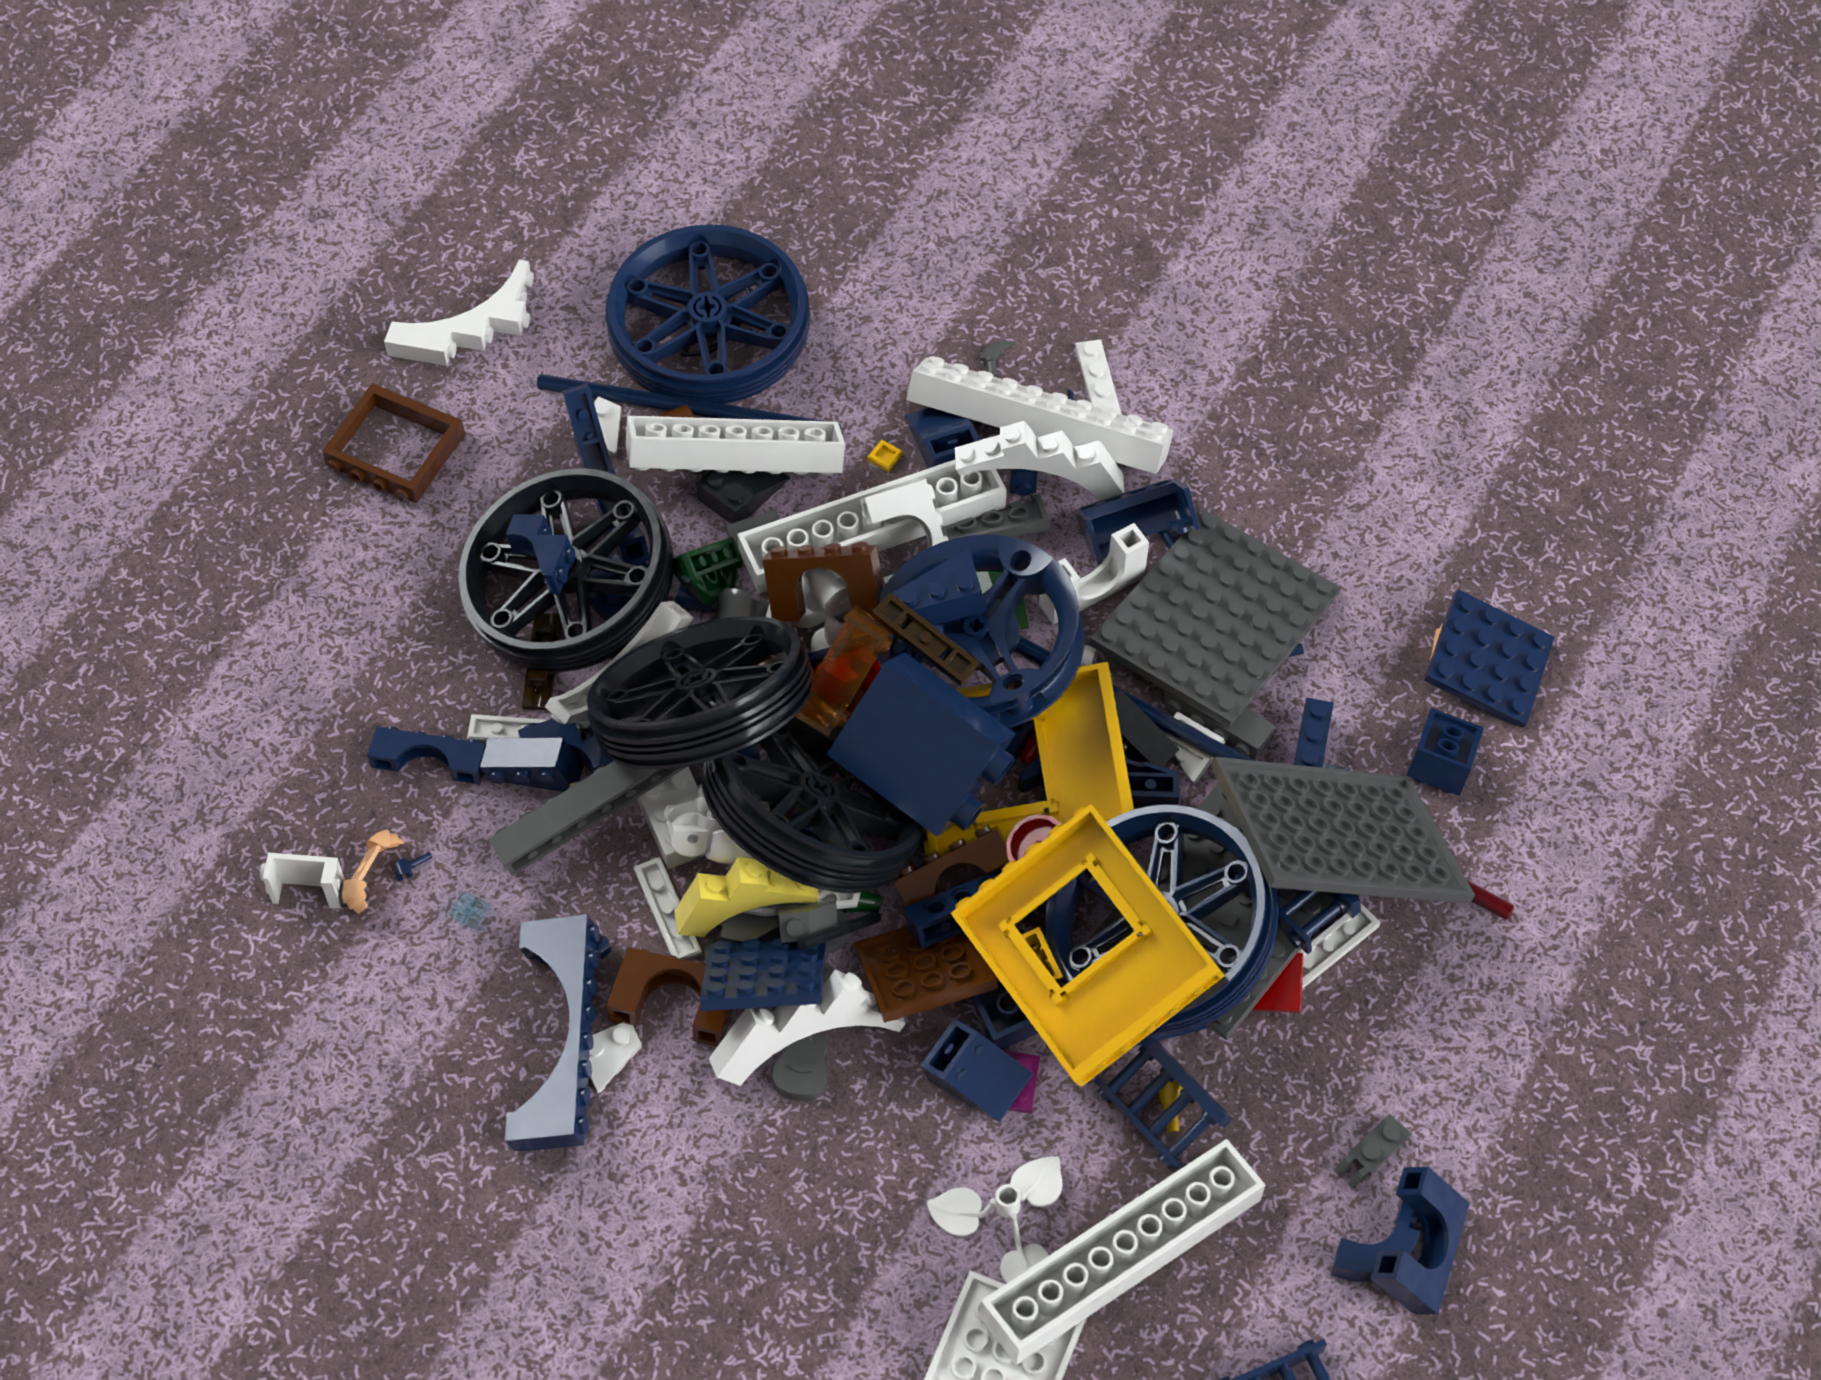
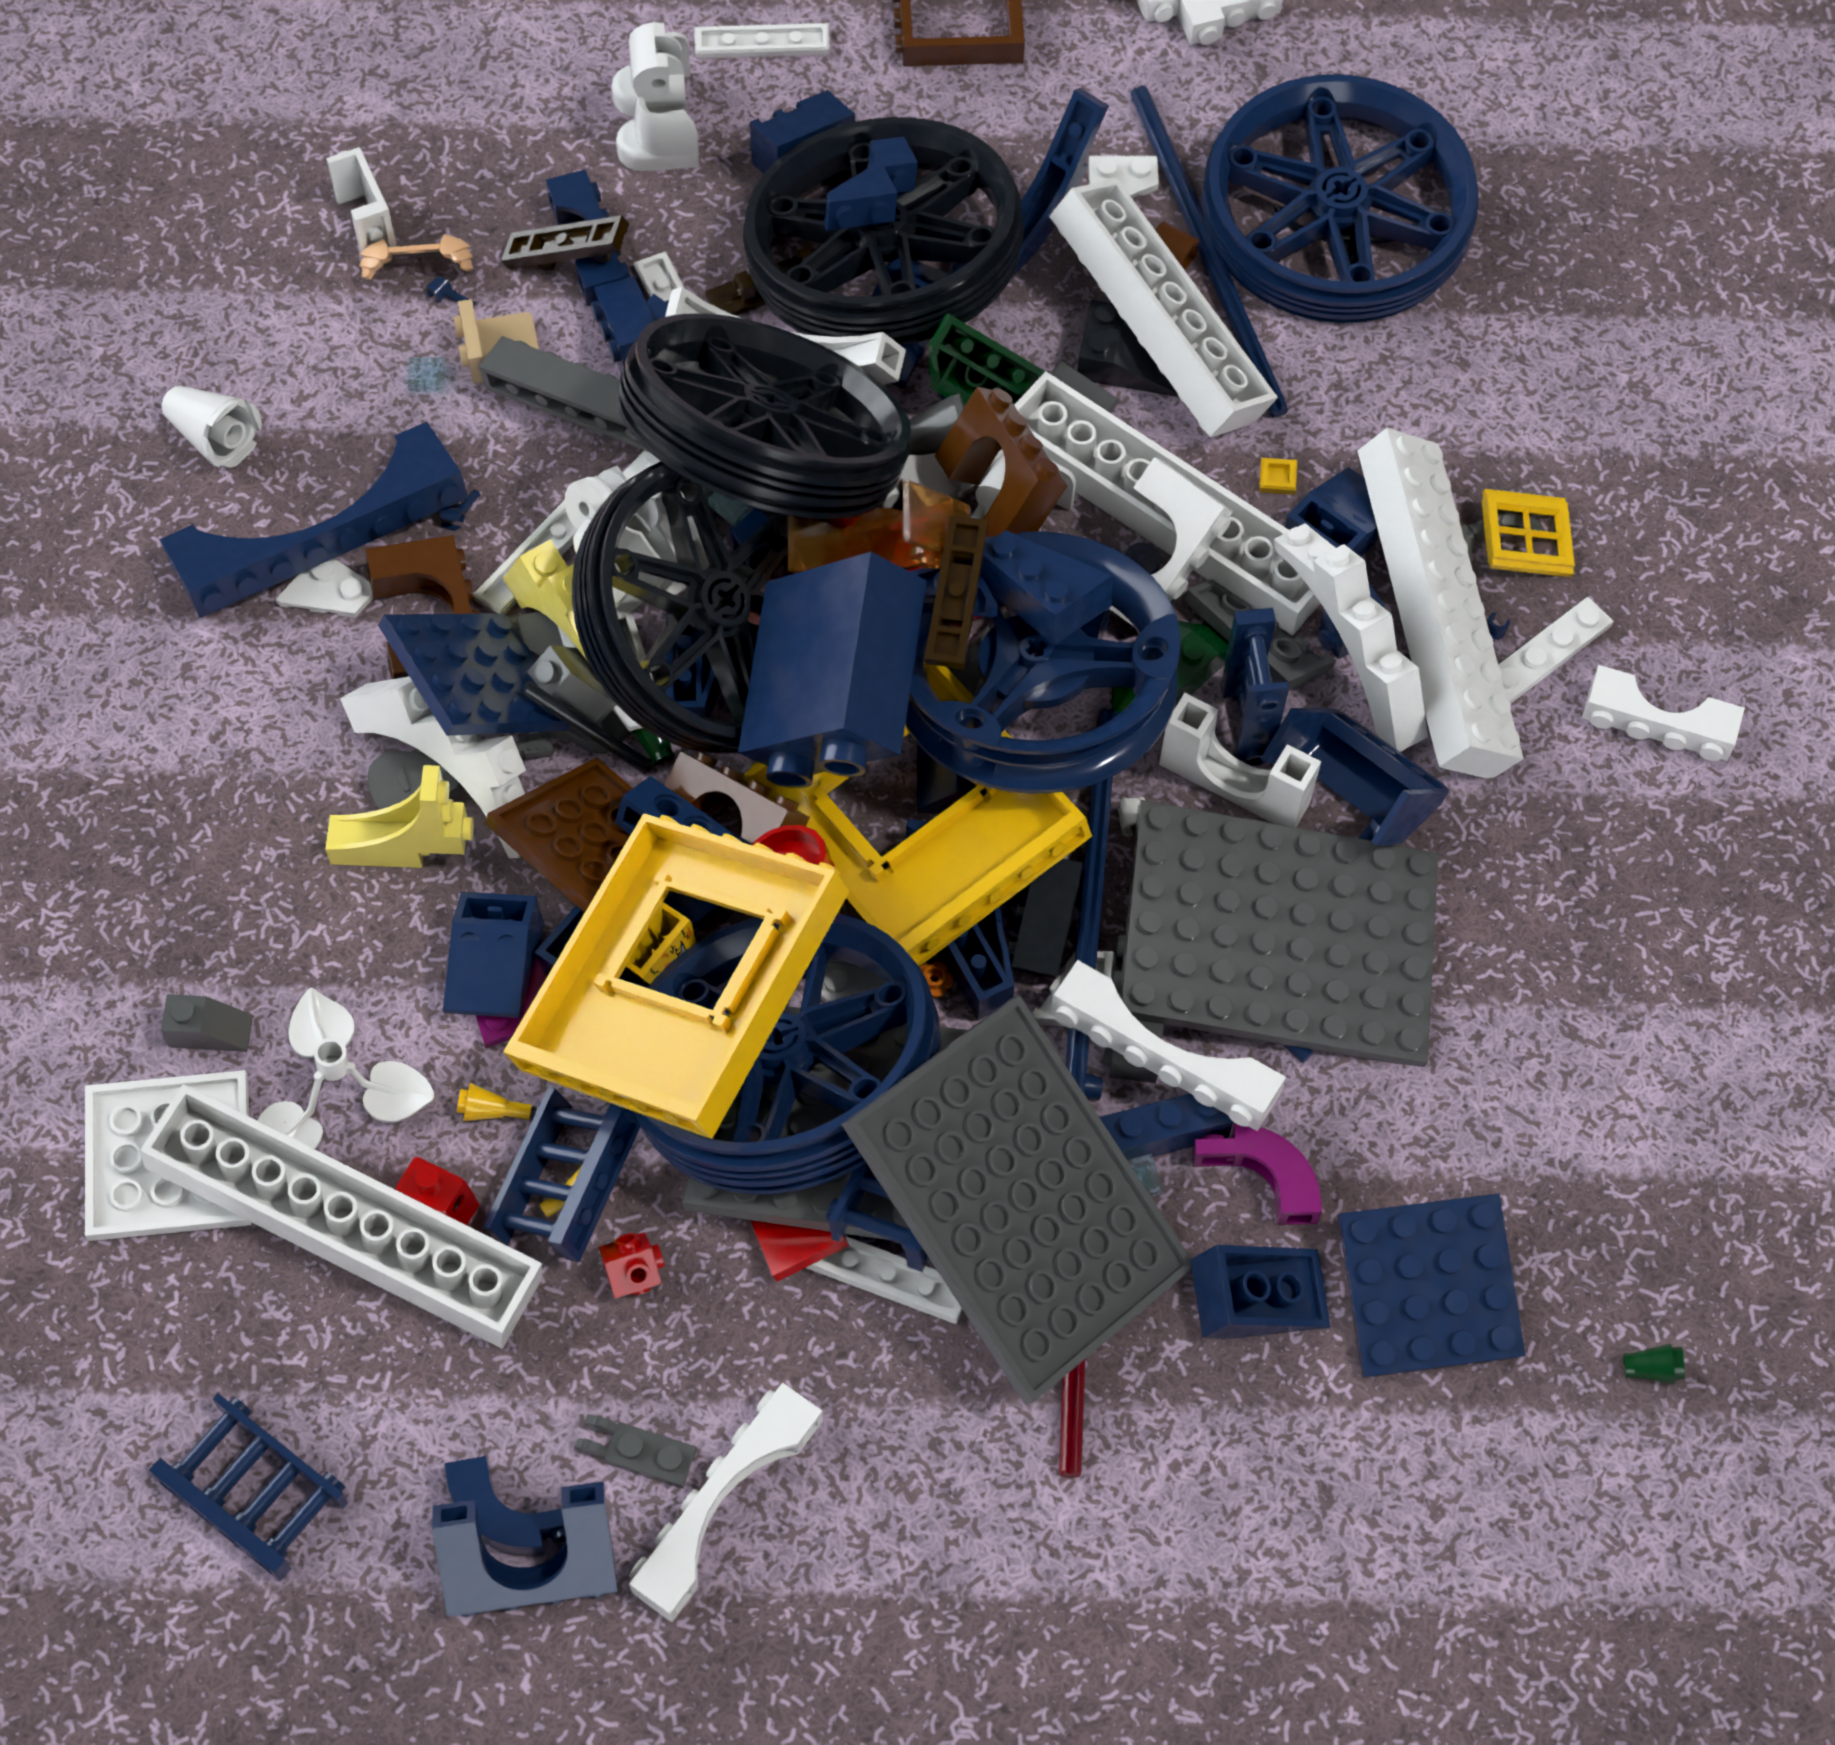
camera: 60 degrees right, 5 degrees up
none -> dark grey slope [161,994,253,1052]
none -> white cone [162,386,262,468]
none -> light yellow arch [326,765,474,868]
none -> red torso [395,1156,480,1226]
none -> tan bracket [453,299,539,384]
none -> yellow cone [456,1083,532,1122]
none -> dark brown hinge [501,215,629,271]
none -> red brick [598,1232,665,1299]
none -> white piece [612,22,699,171]
none -> white arch [629,1382,823,1622]
none -> white tile [695,23,830,59]
none -> dark blue wedge [750,90,855,174]
none -> white arch [1050,960,1286,1131]
none -> black tile [1125,543,1161,575]
none -> magenta arch [1192,1123,1322,1225]
none -> dark blue fence [1221,608,1289,766]
none -> yellow piece [1481,489,1575,577]
none -> white arch [1582,665,1745,761]
none -> dark green cone [1623,1343,1685,1384]

